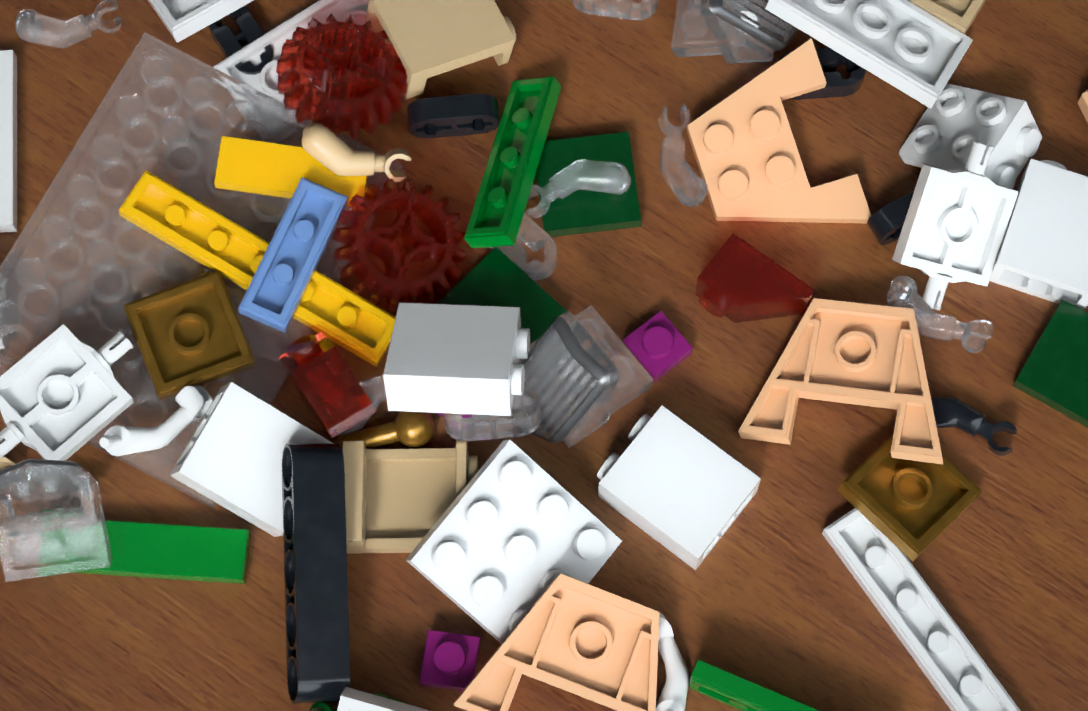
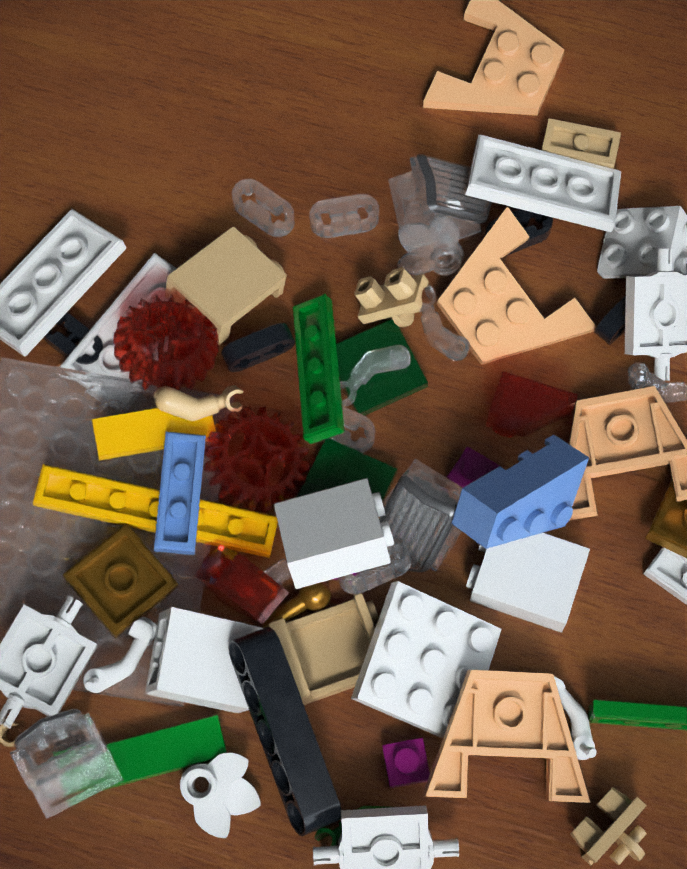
camera: 20 degrees left, 0 degrees up
none -> white plate [180,753,261,838]
none -> tan hips [354,267,429,328]
none -> clear plate [397,214,464,275]
none -> medium blue wedge [451,435,589,549]

